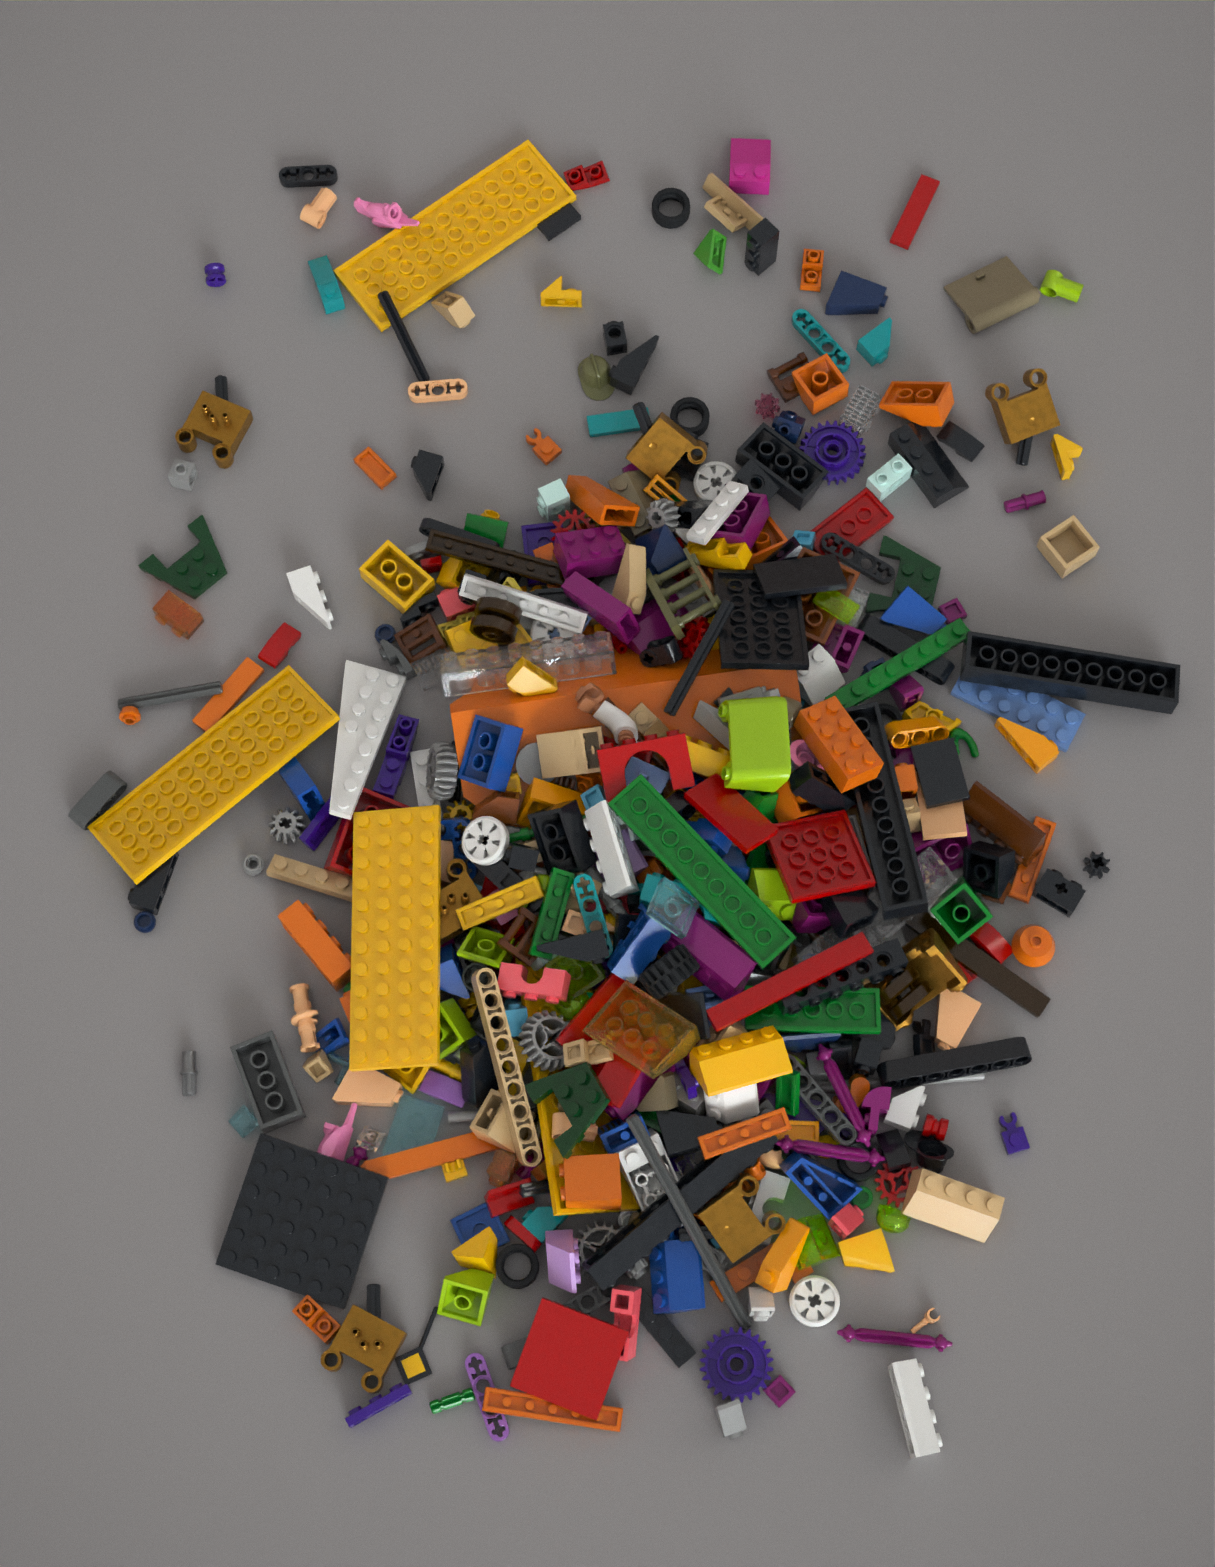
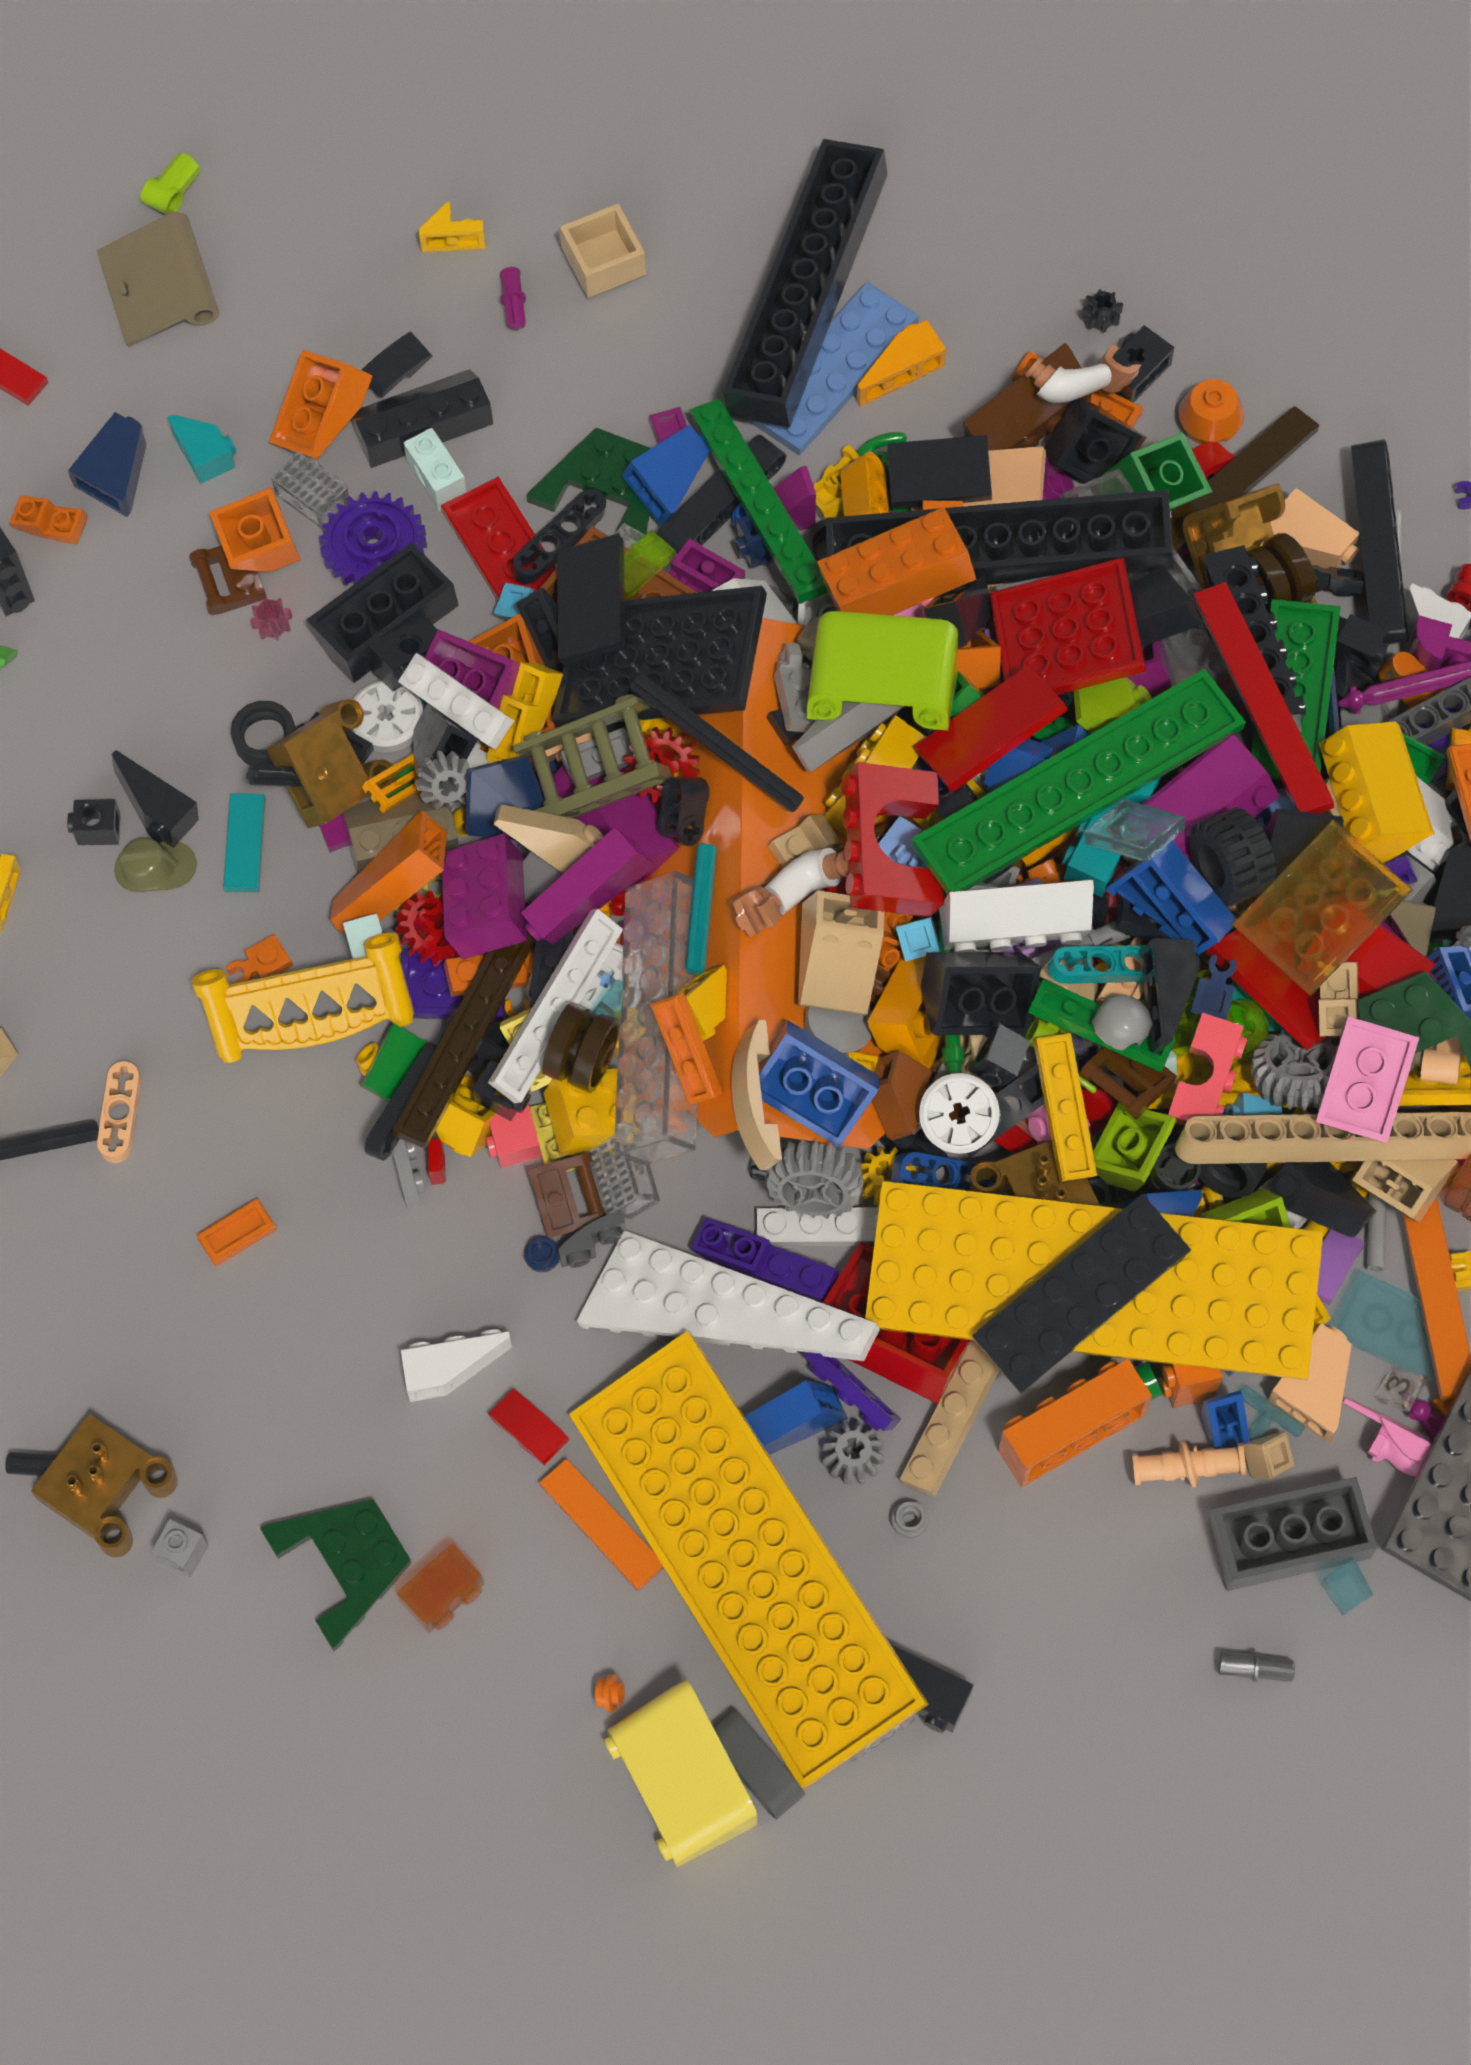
camera: 80 degrees left, 5 degrees down
dark grey axle [118,681,223,711] -> none
dark blue plate [134,911,156,933] -> none
yellow brick [359,540,436,614] -> none
black slope [400,592,439,629] -> none
black slope [411,449,445,501] -> none
dark blue brick [772,410,806,444] -> none
teal beam [792,309,850,373] -> none
pearl gold piece [985,368,1060,466] -> none
none -> yellow piece [191,933,414,1063]
none -> clear light blue slope [592,979,623,1021]
none -> light yellow windscreen [603,1680,758,1868]
none -> orange tile [651,992,723,1105]
none -> teal axle [685,843,717,975]
none -> tan slope [731,1020,782,1170]
none -> black plate [972,1194,1191,1394]
none -> piece [1024,344,1141,403]
none -> light grey hair [1092,995,1153,1050]
none -> dark blue plate [1191,954,1236,1020]
none -> bright pink plate [1315,1016,1419,1143]

